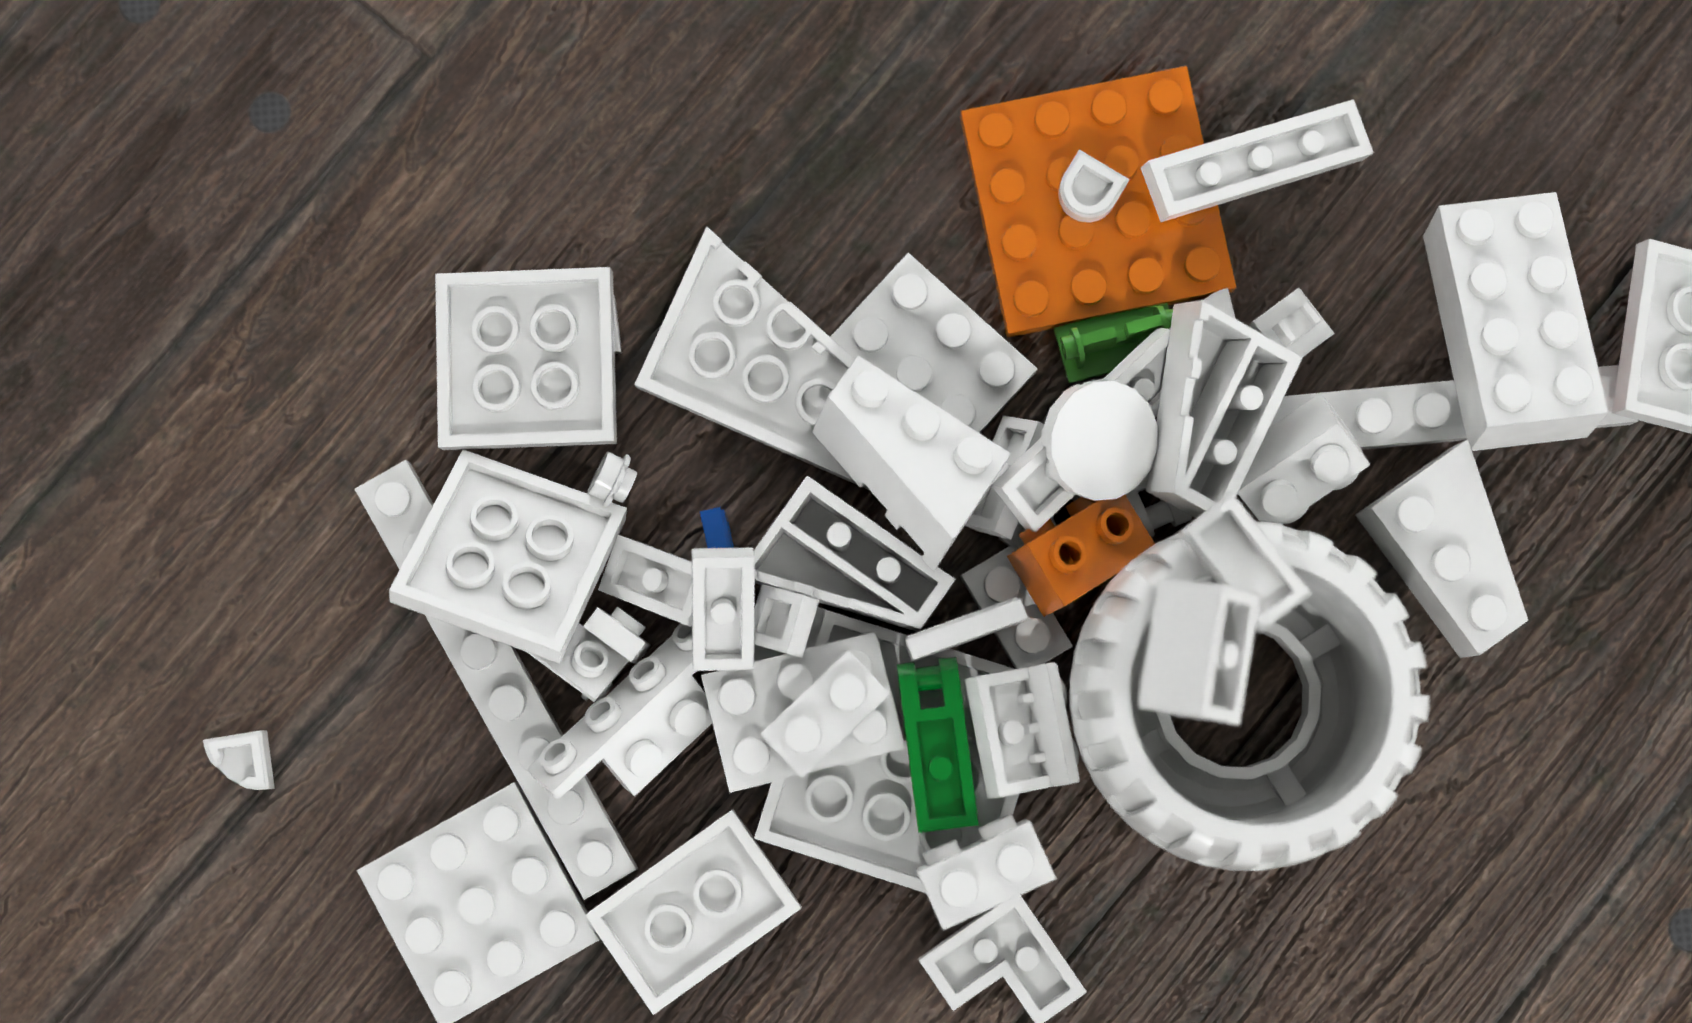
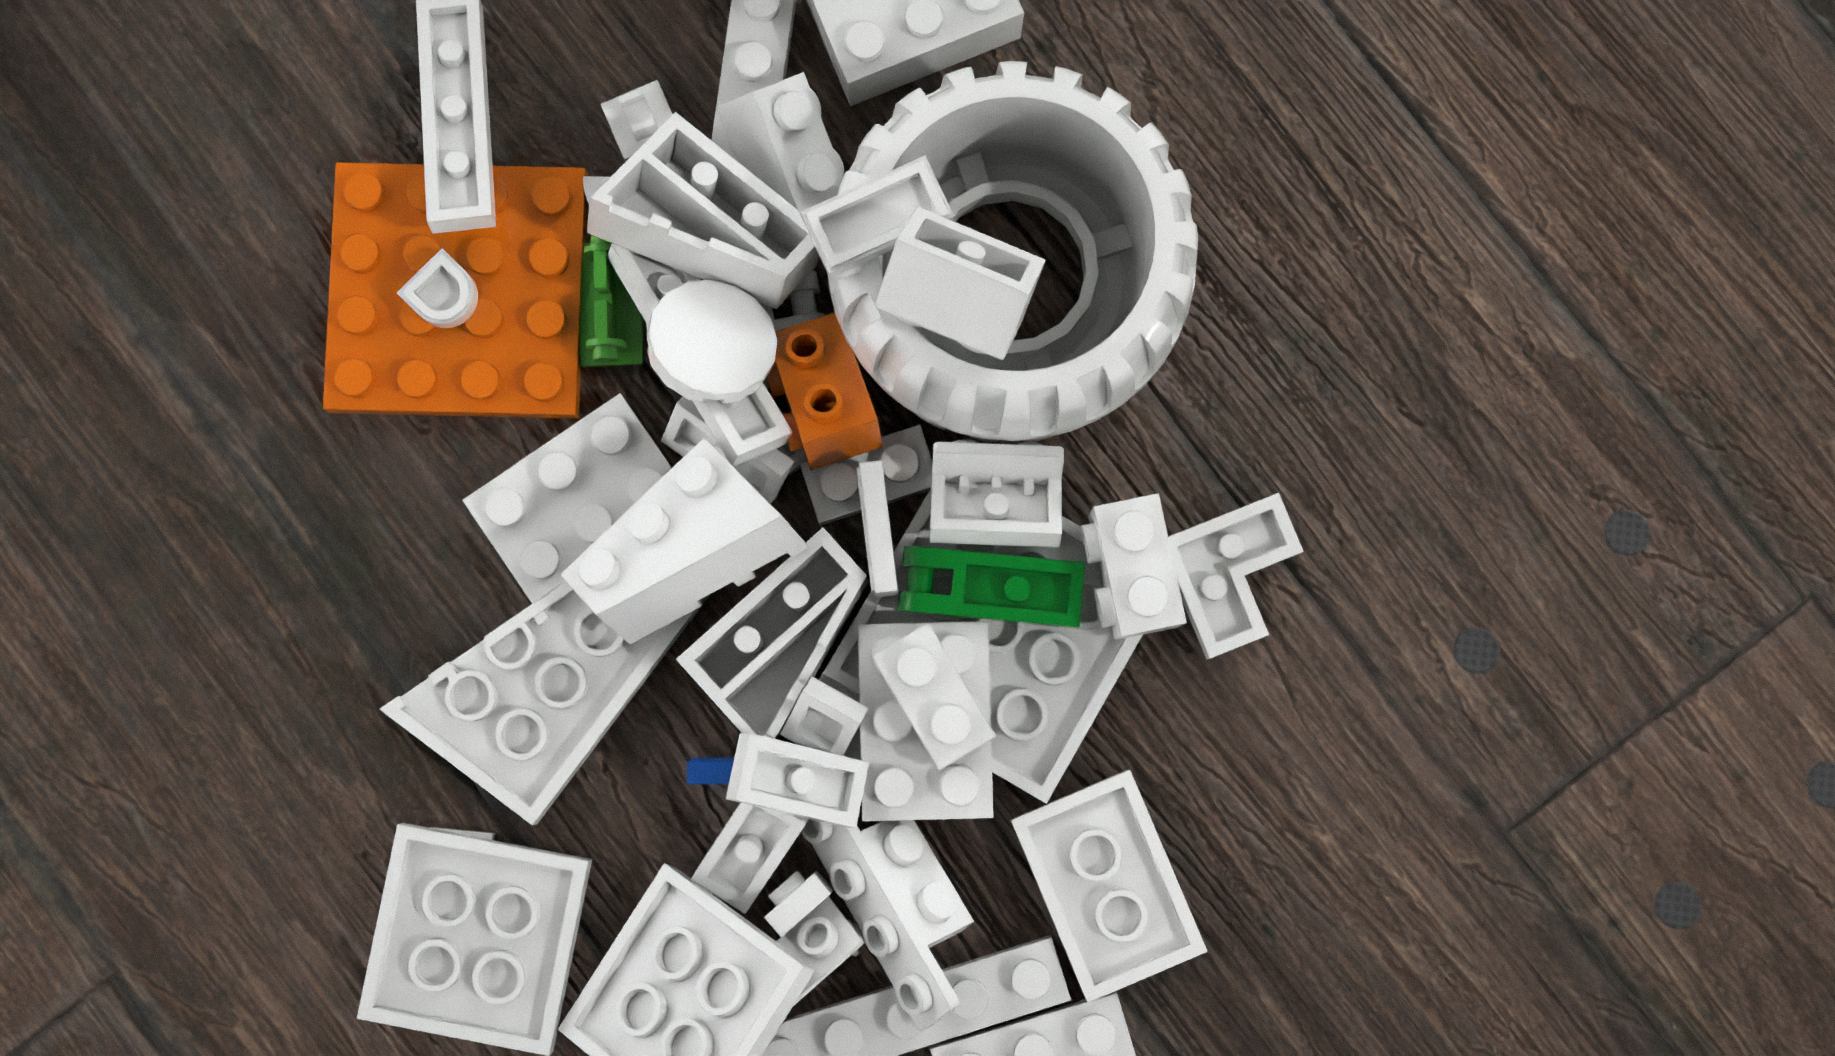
camera: 80 degrees left, 0 degrees up
white plate [588,451,637,507] -> none

